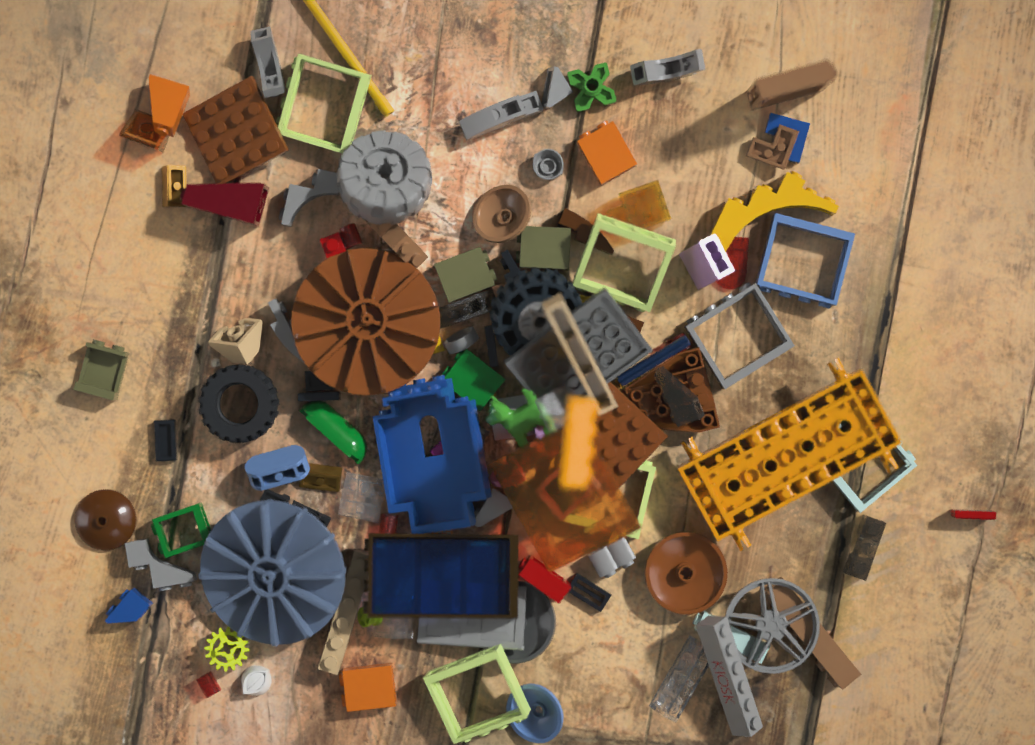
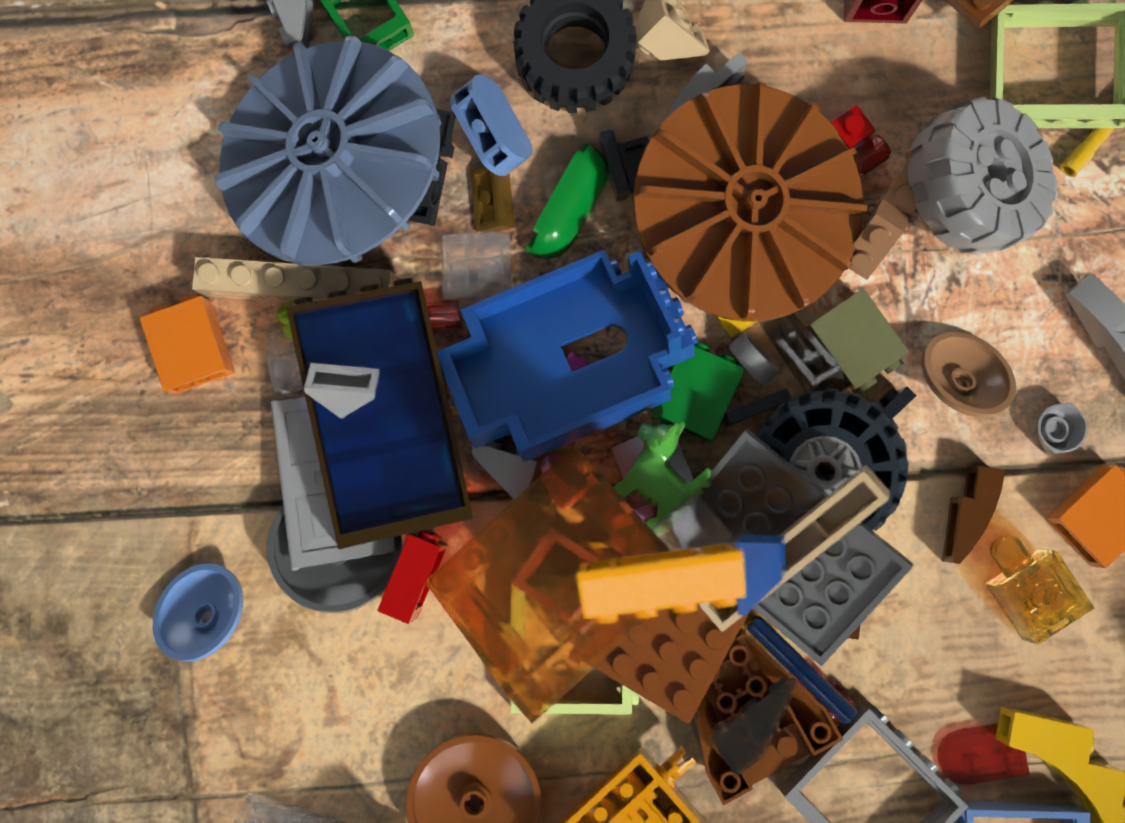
camera: 85 degrees right, 5 degrees down
clear red piece [196,671,222,698] -> none
neon yellow gear [205,627,249,672] -> none
white hat [241,665,272,696] -> none
light grey arch [279,169,340,227] -> none
yellowish green window [423,644,531,744] -> none
olive brick [516,226,571,270] -> none
black tile [568,573,612,612] -> none
yellowish green window [573,213,676,312] -> none
light grey brick [588,535,636,578] -> none
lavender brick [679,234,735,290] -> none
none -> light grey slope [304,363,380,419]
none -> blue slope [734,535,786,615]

